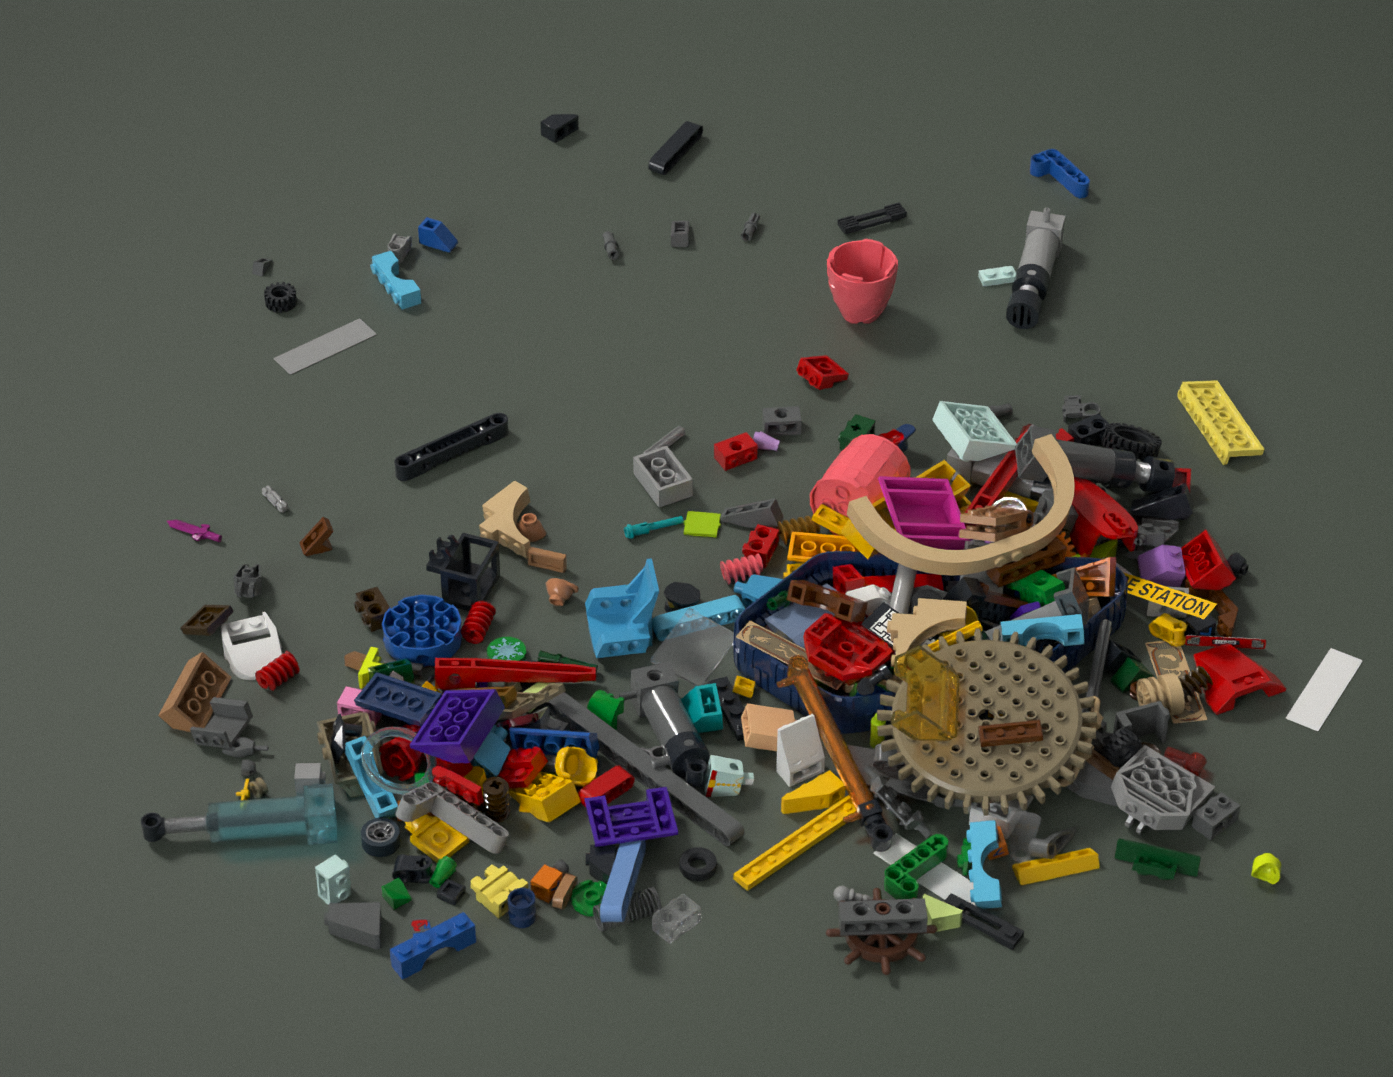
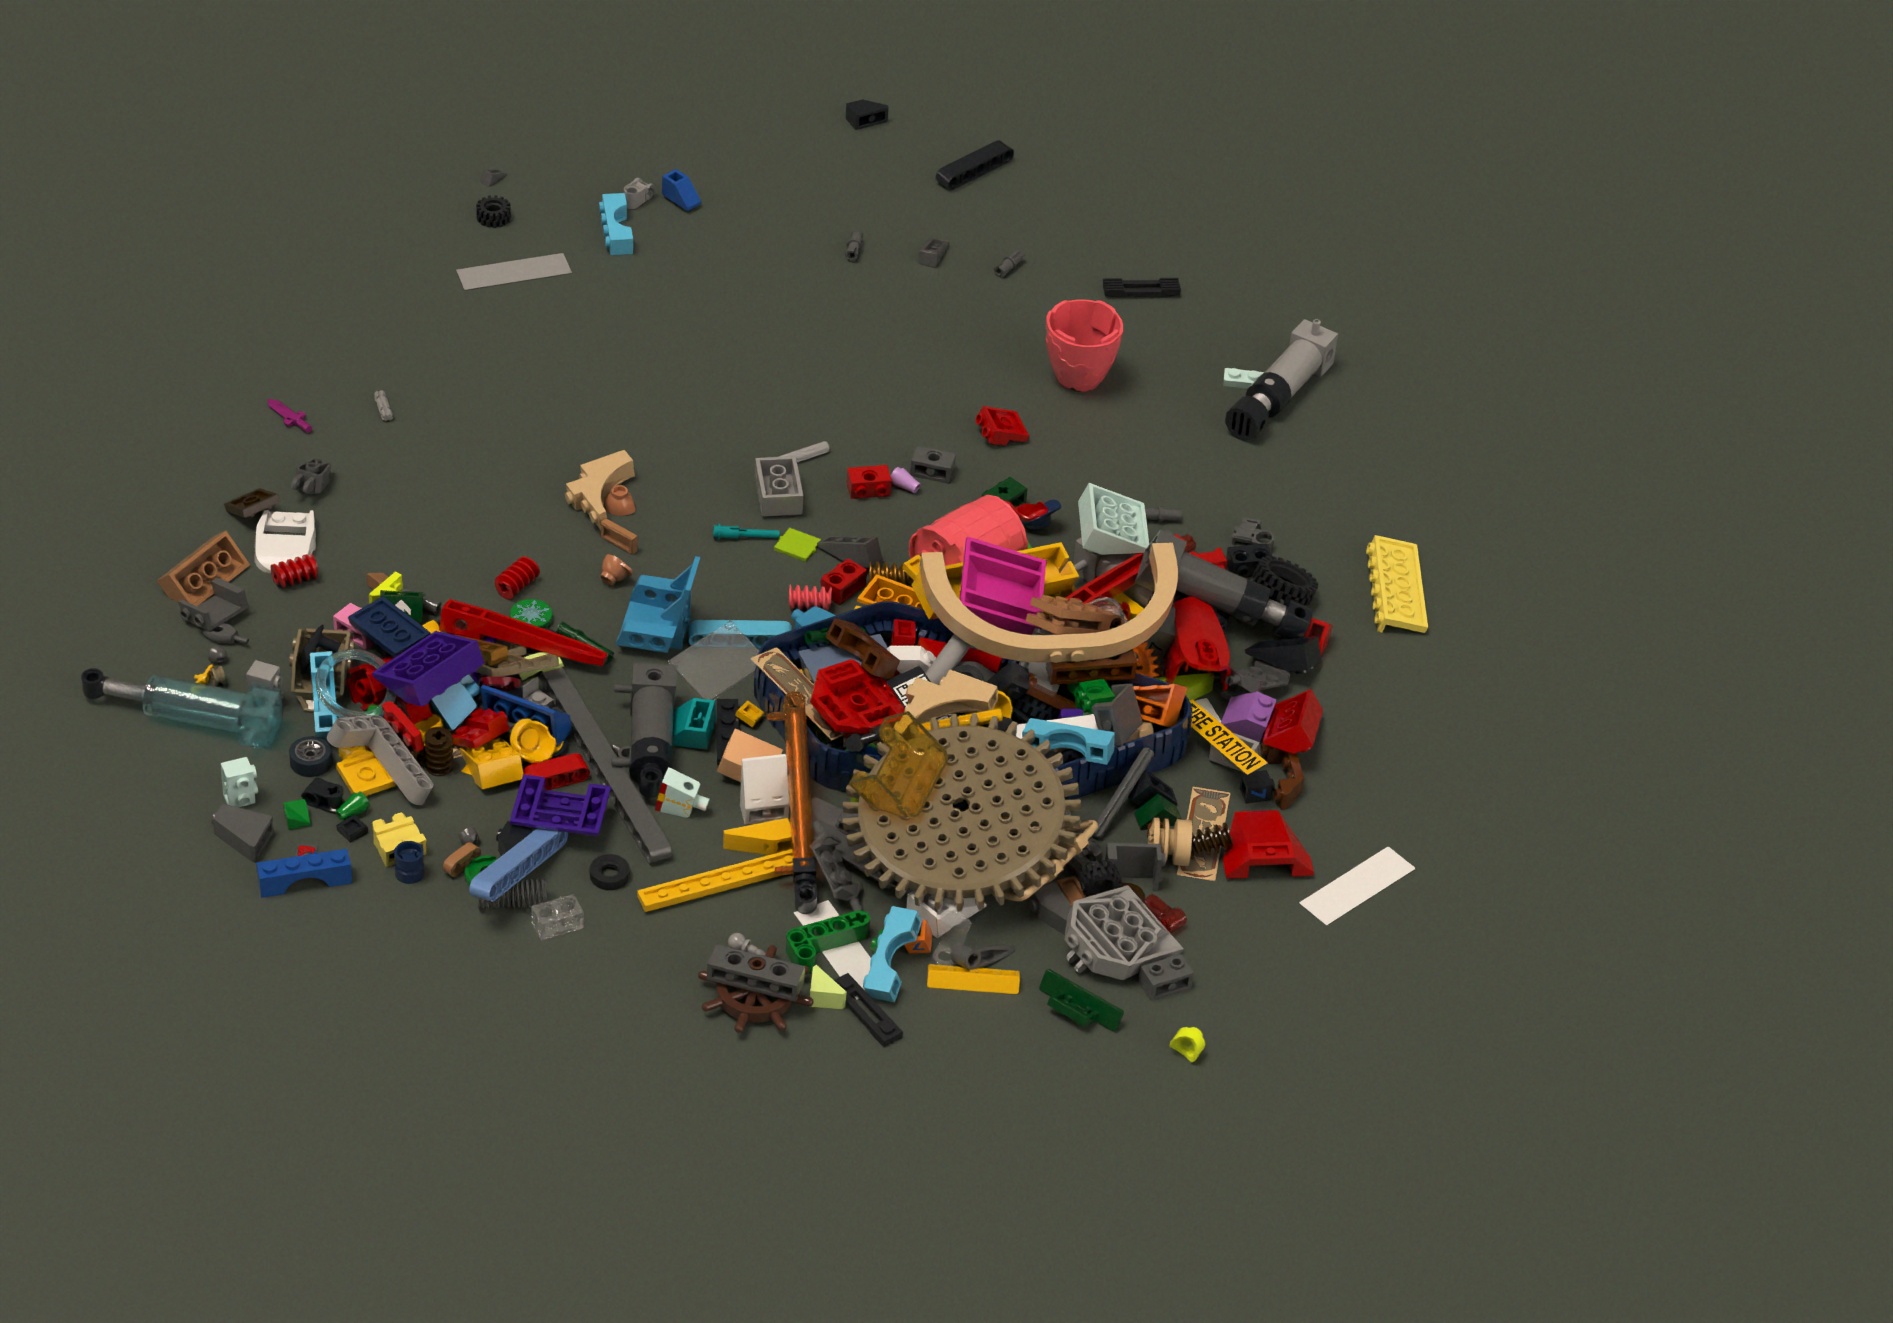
camera: 15 degrees right, 0 degrees up
reddish brown slope [299,517,334,556] -> none
dark brown brick [354,587,390,632] -> none
blue brick [382,595,462,667] -> none
black gear [394,413,509,481] -> none
black piece [426,533,500,611] -> none
orange brick [530,864,562,903] -> none
green slope [587,690,624,731] -> none
black hat [663,582,700,613] -> none
reddish brown tile [978,720,1043,747] -> none
blue beam [1030,149,1090,198] -> none
yellow piece [1148,613,1187,647] -> none
sticker [1185,635,1267,649] -> none
black cone [1227,552,1249,577] -> none

